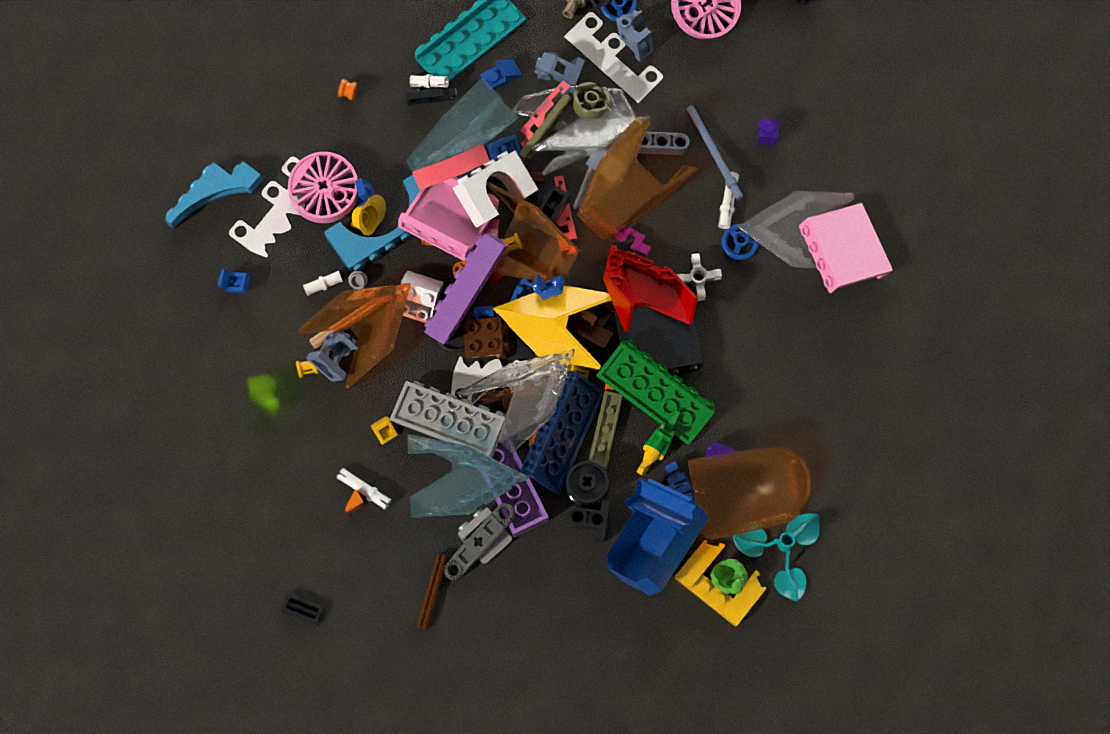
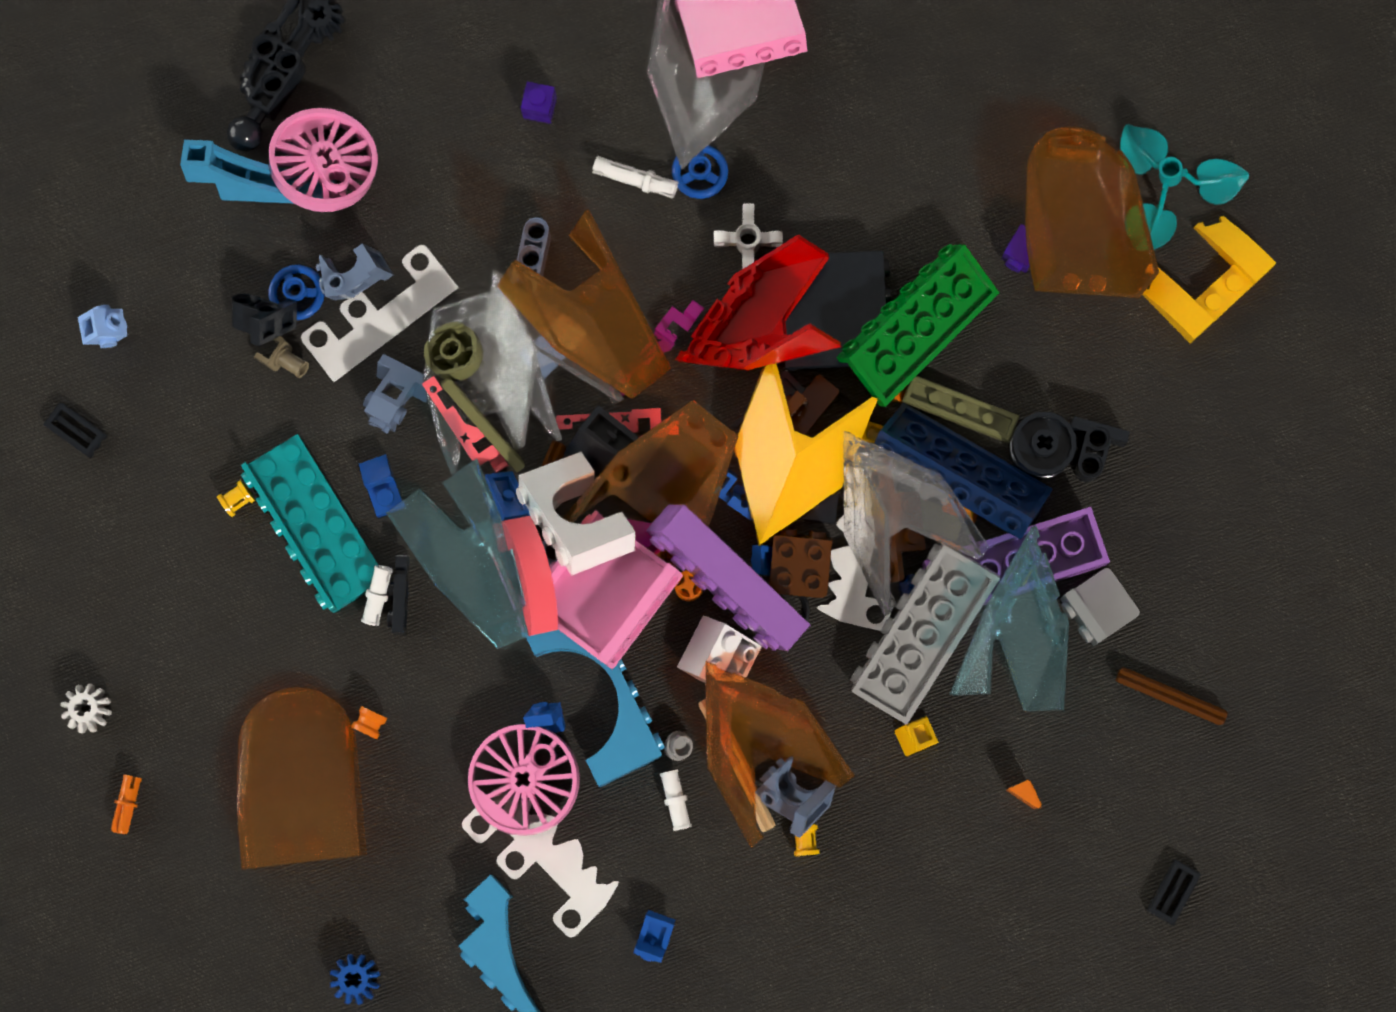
camera: 75 degrees left, 5 degrees up
clear neon green slope [247,374,280,416] -> none
white pin [337,468,392,510] -> none
yellow piece [350,195,386,236] -> none
dark grey piece [444,503,516,580] -> none
yellow bush [501,233,523,255] -> none
blue bracket [533,275,565,300] -> none
blue piece [606,478,710,595] -> none
green animal [636,410,681,476] -> none
blue piece [664,462,695,500] -> none
sand blue bar [687,105,744,200] -> none
bright green hair [710,559,748,594] -> none
none -> clear orange windscreen [237,687,367,870]
none -> blue gear [330,954,381,1005]

